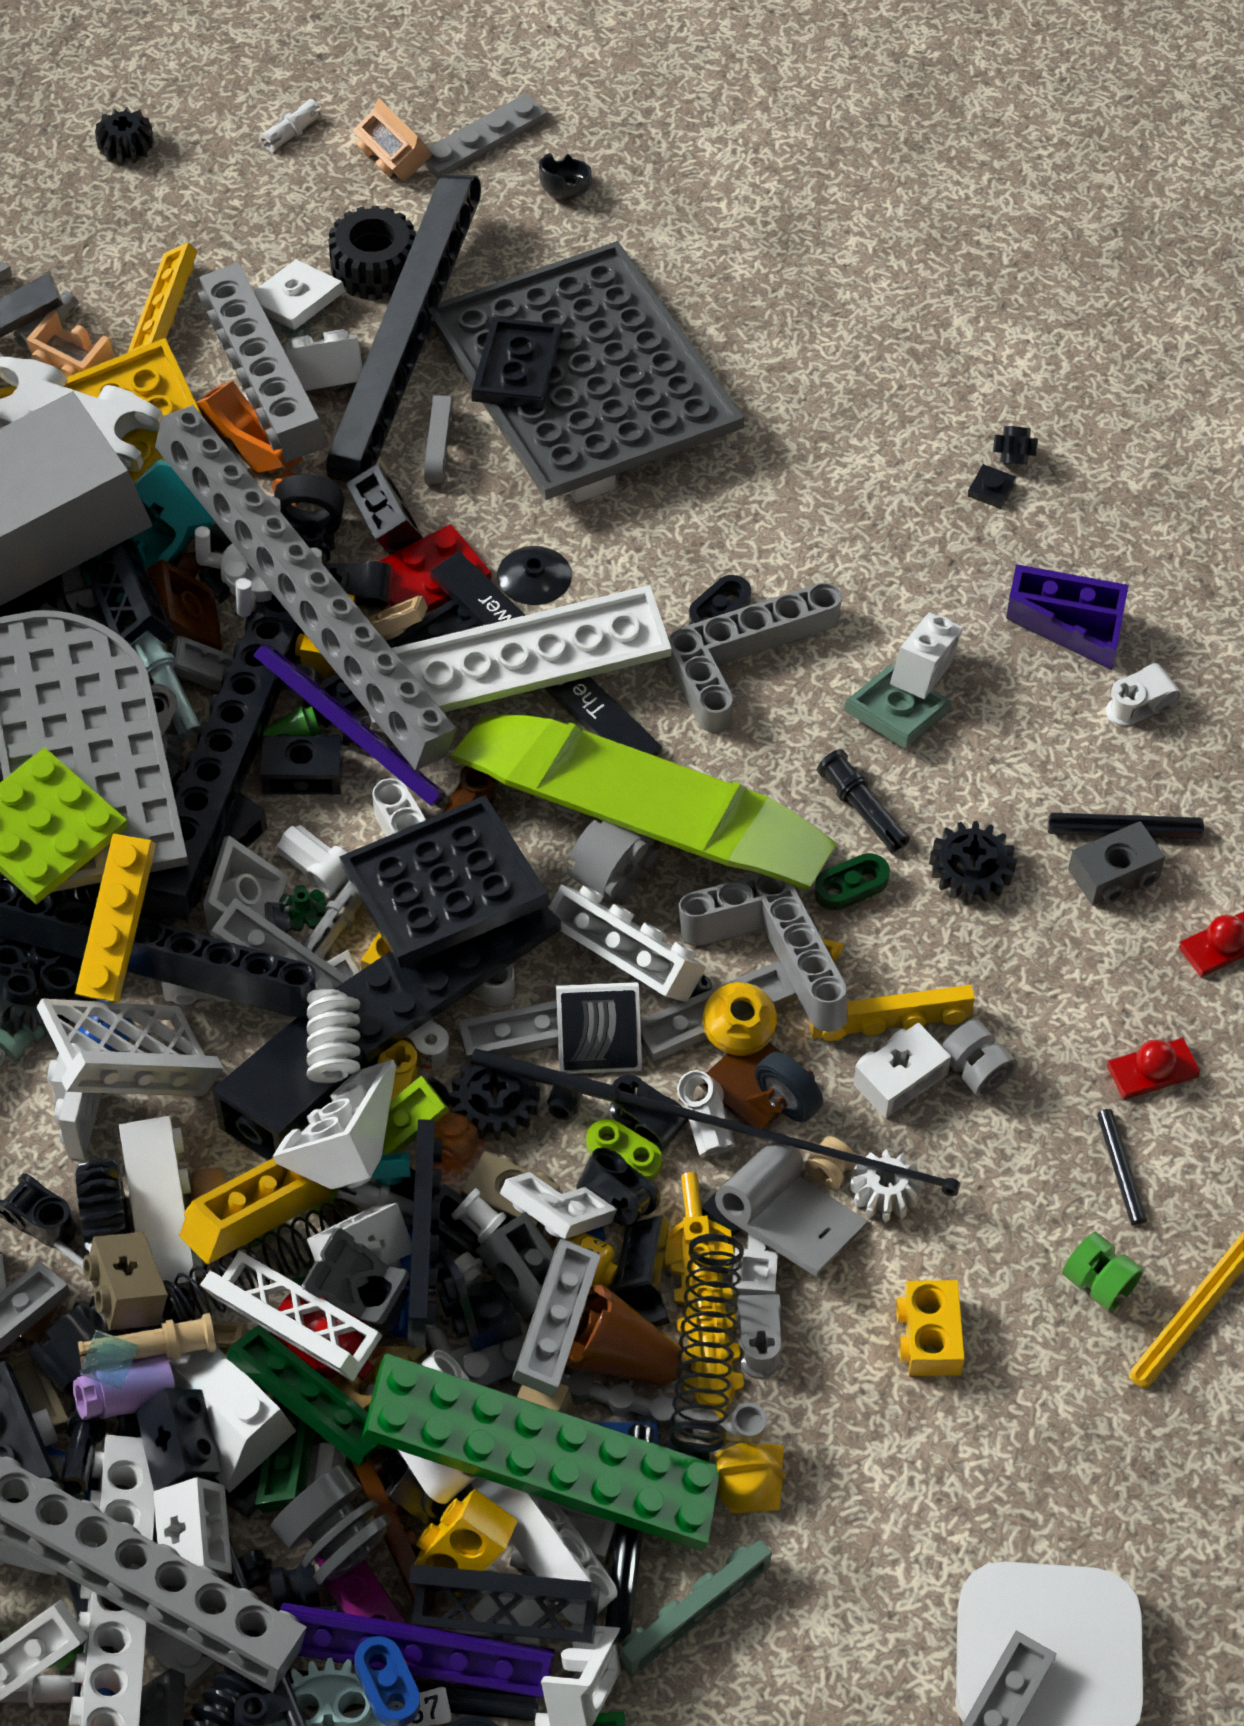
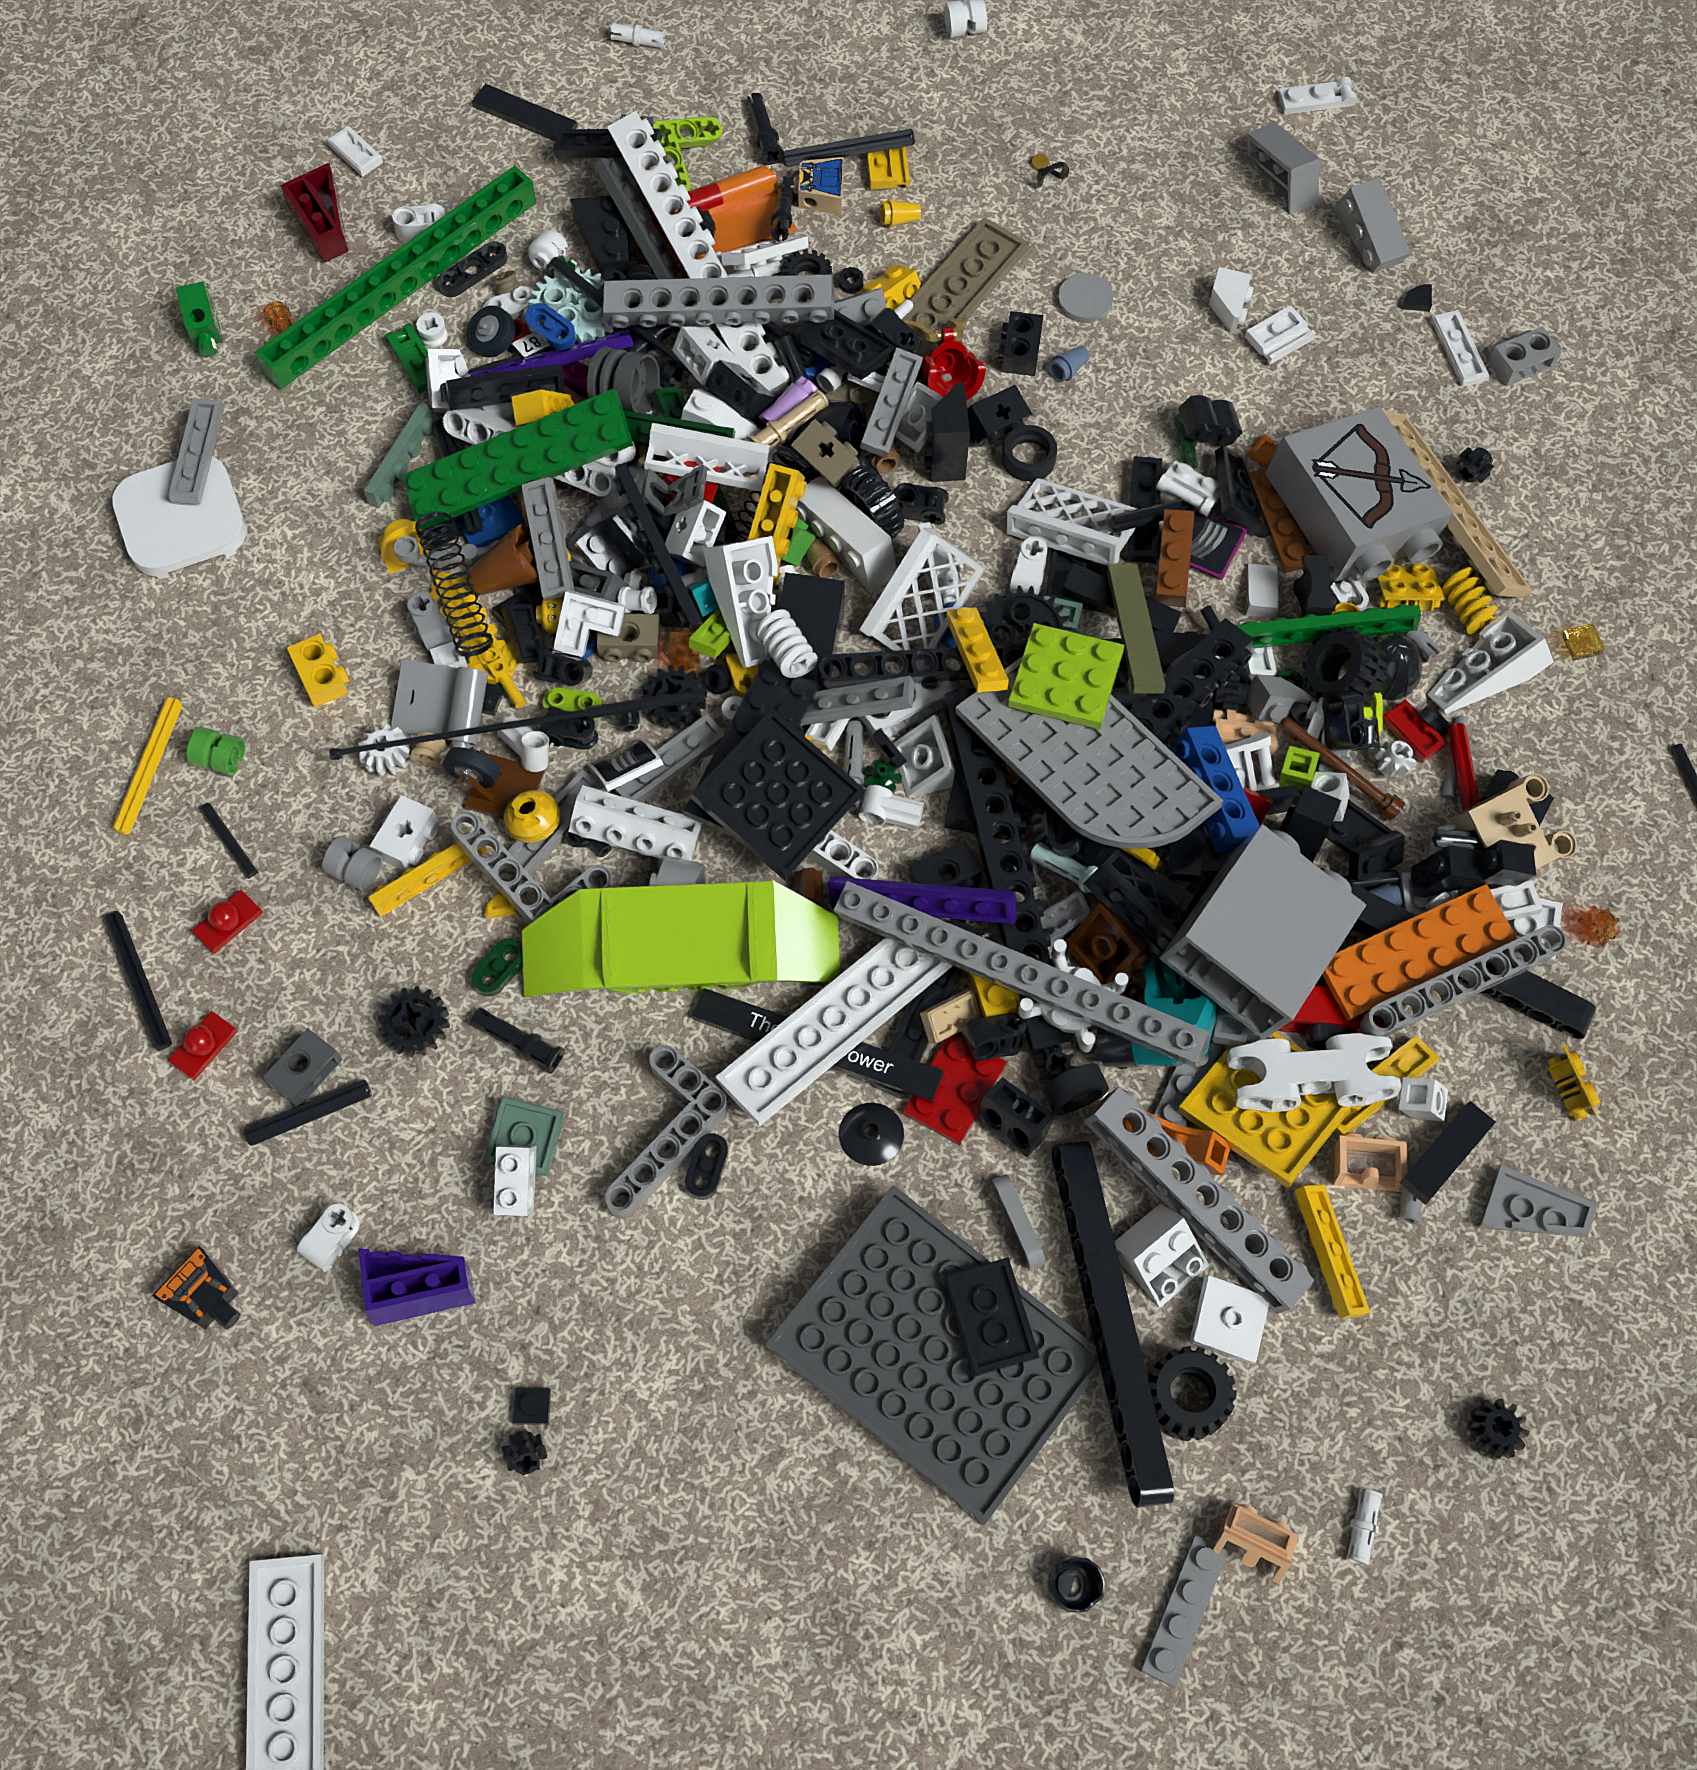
camera: 155 degrees right, 10 degrees up
clear light blue plate [80,1330,138,1390] -> none

